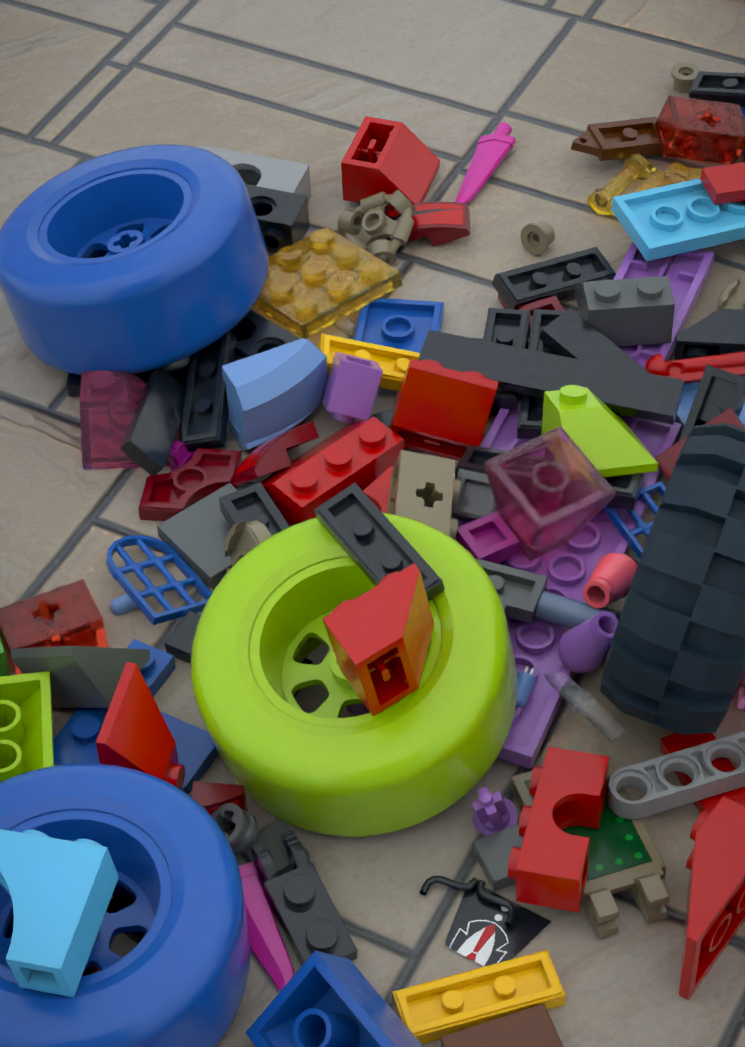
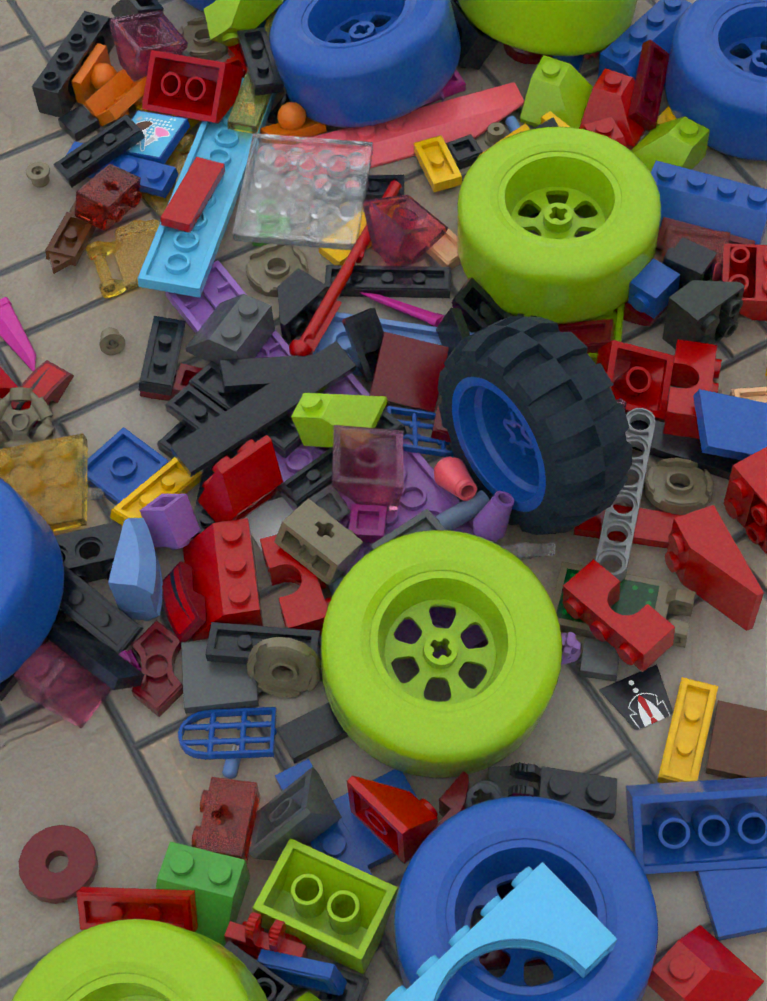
camera: 55 degrees left, 10 degrees up
black tile [314,482,445,601] -> none
red slope [323,563,434,716] -> none
black piece [419,875,517,927] -> none

